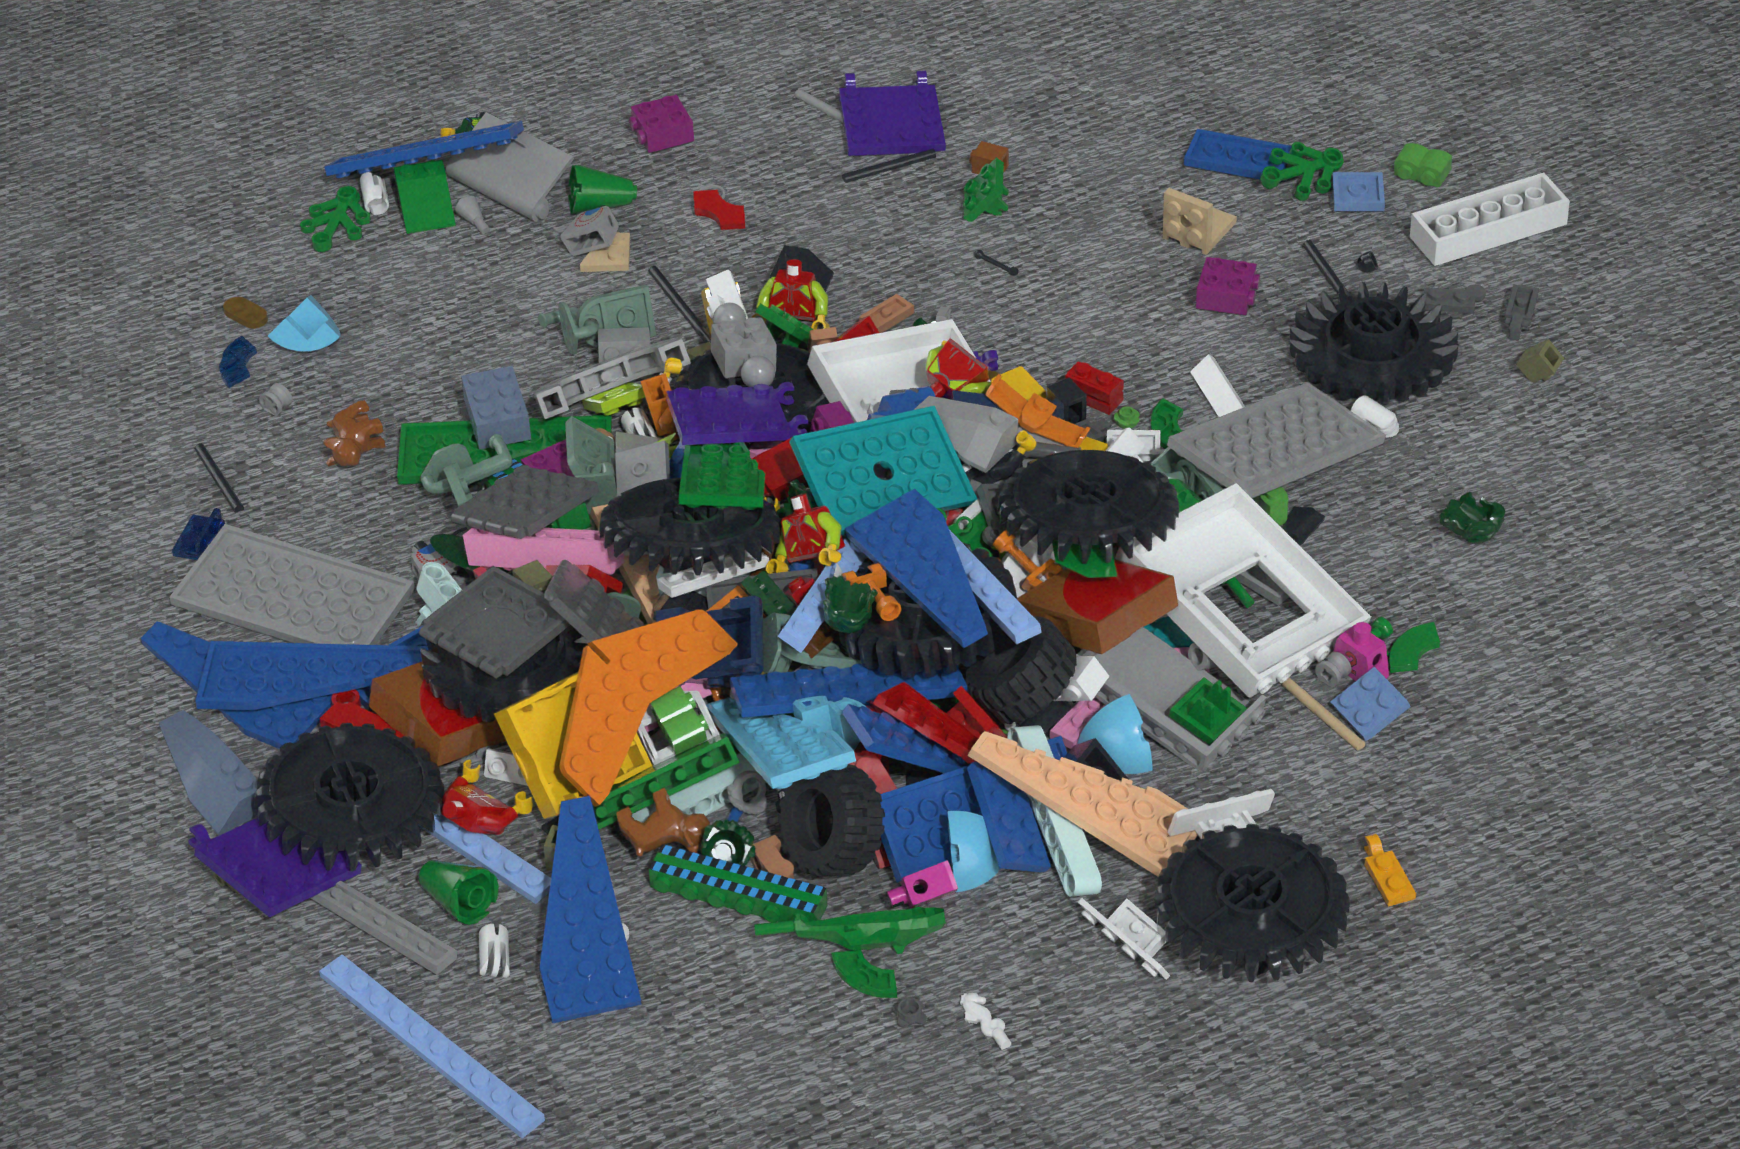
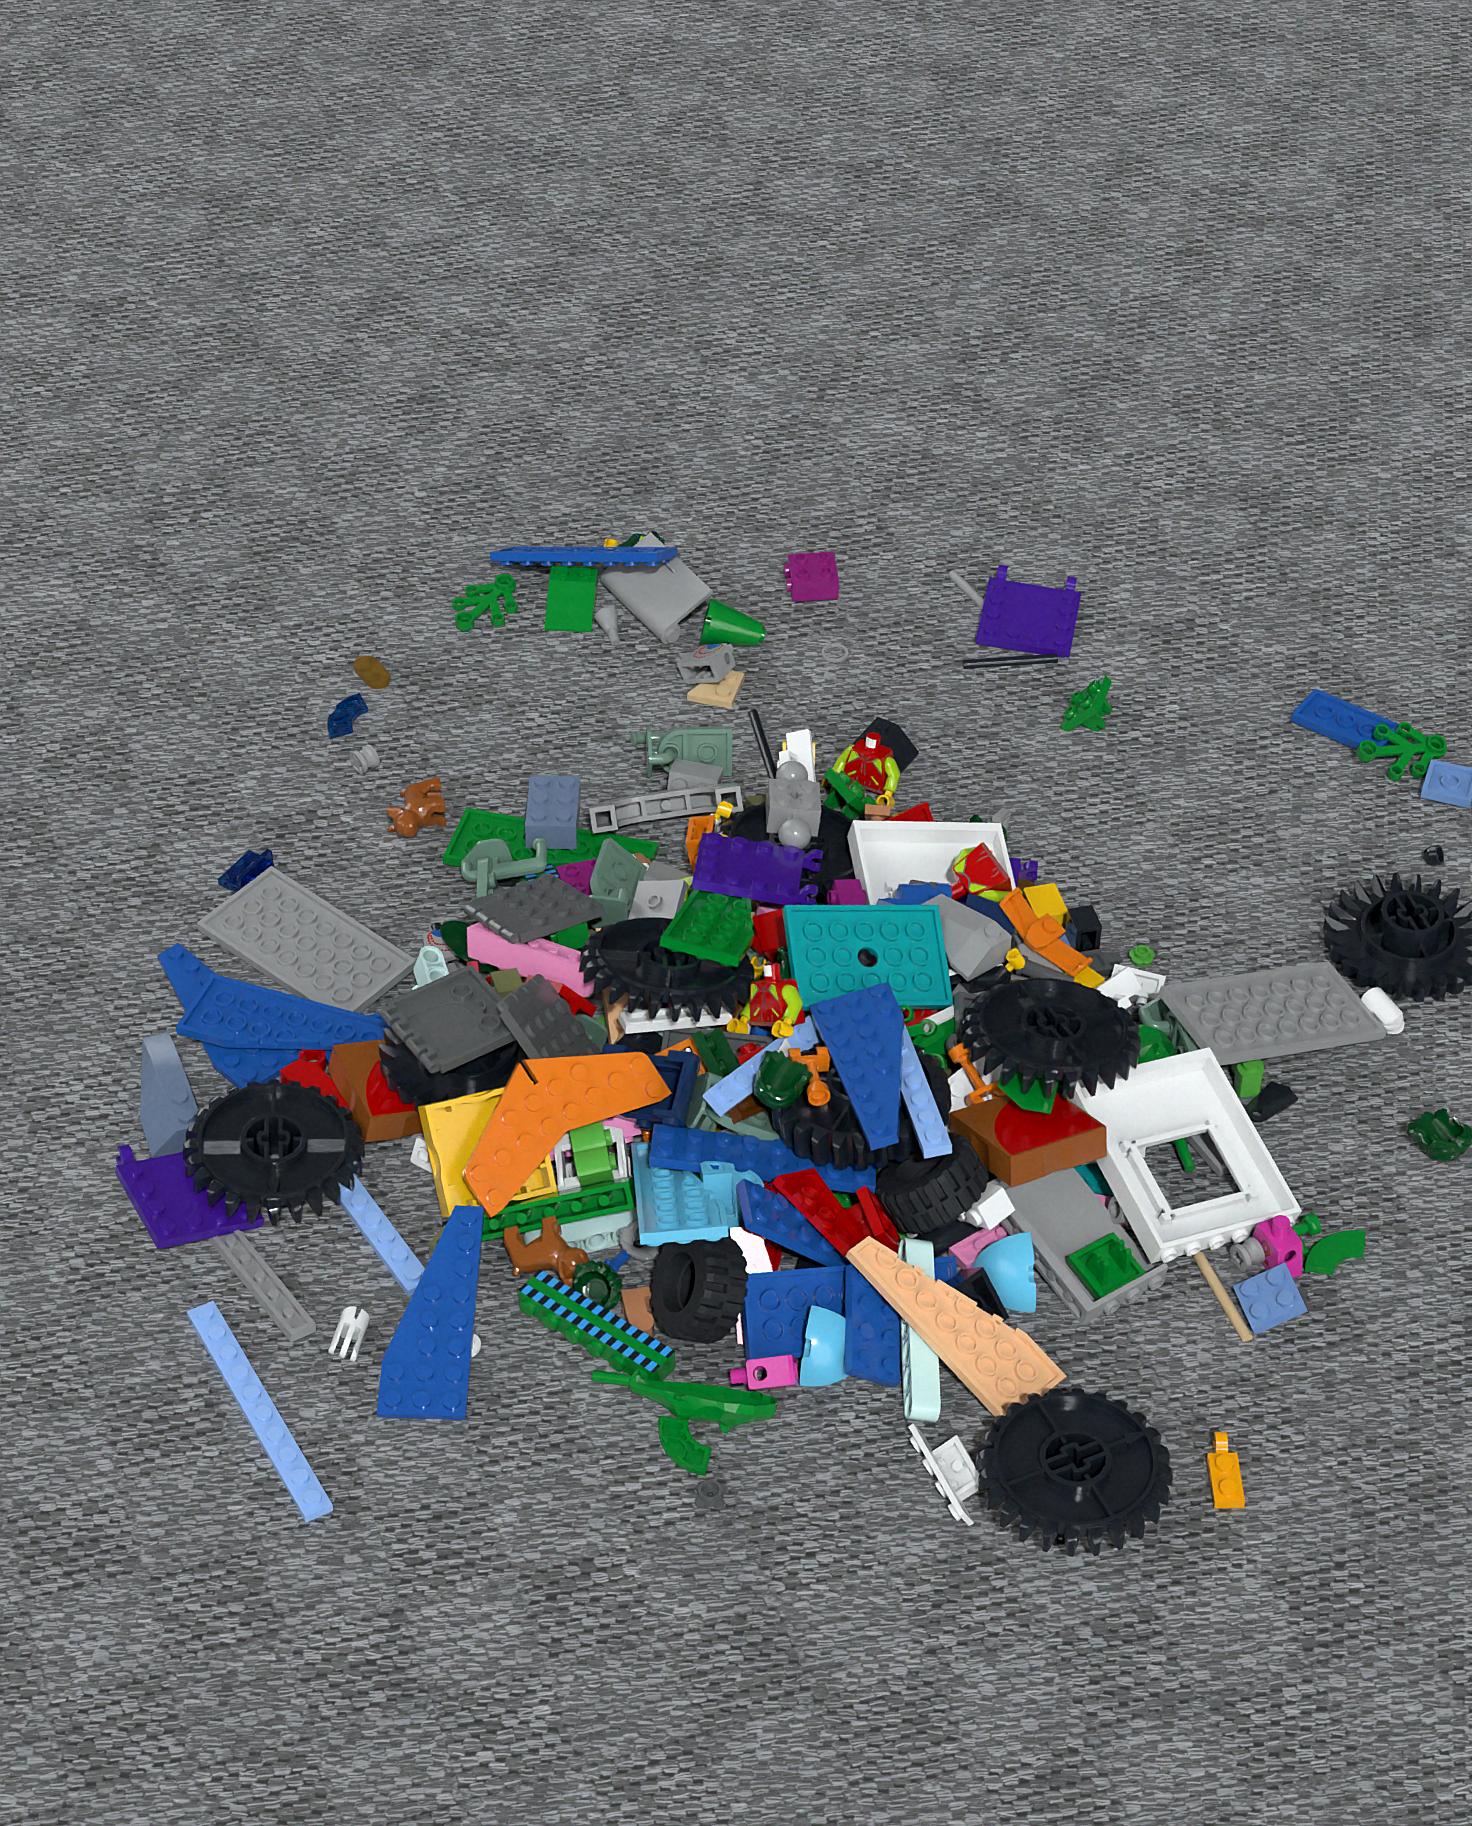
camera: 15 degrees right, 0 degrees up
black bar [194,443,244,513] -> none
medium azure brick [268,295,340,352] -> none
white arm [360,172,389,215] -> none
green cone [419,860,499,925] -> none
red torso [441,759,533,835] -> none
lime plate [582,382,645,415] -> none
white arm [621,408,658,438] -> none
red tile [693,189,745,230] -> none
nougat plate [859,294,914,333] -> none
white animal [960,993,1011,1050] -> none
dark orange brick [969,141,1009,174] -> none
black hinge [974,250,1019,276] -> none
red brick [1065,361,1124,415] -> none
green tile [1151,398,1183,449] -> none
tan bracket [1163,188,1237,255] -> none
white bracket [1168,789,1275,840] -> none
white tile [1190,354,1245,417] -> none
magenta brick [1196,257,1260,315] -> none
black bar [1303,240,1354,301] -> none

